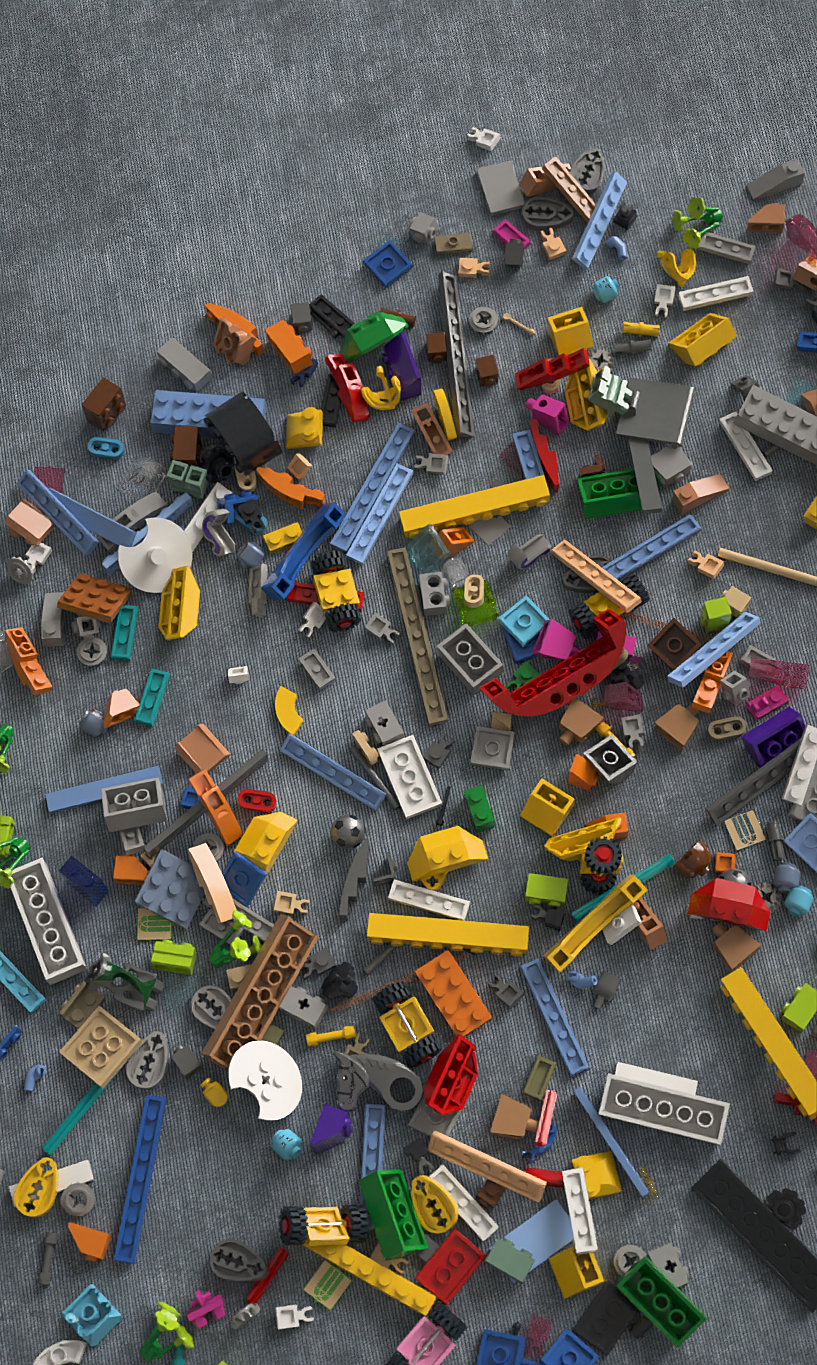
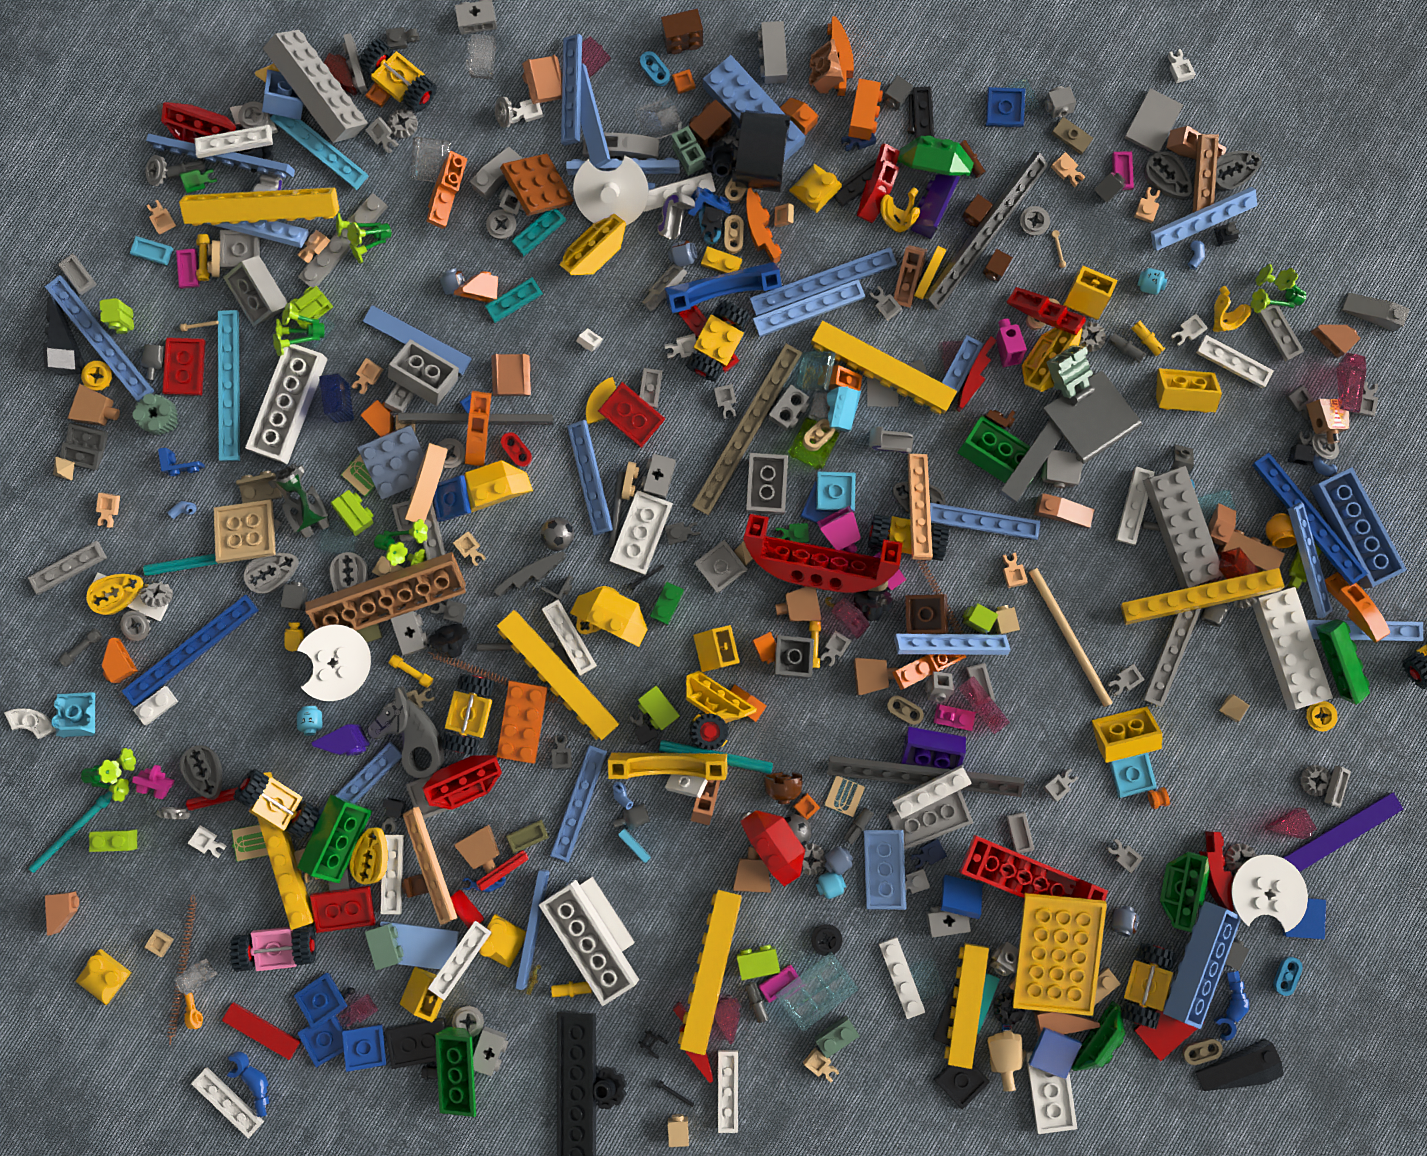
camera: 35 degrees right, 15 degrees up
none -> white plate [133,686,178,725]
none -> light grey gear [140,581,173,607]
none -> light nougat plate [352,358,384,394]
none -> yellow pin [551,981,592,998]
none -> red tile [598,382,666,448]
none -> medium azure tile [618,828,651,863]
none -> orange tile [672,69,696,94]
none -> tan plate [724,215,744,254]
none -> orange slope [780,98,818,135]
none -> medium azure slope [827,387,861,432]

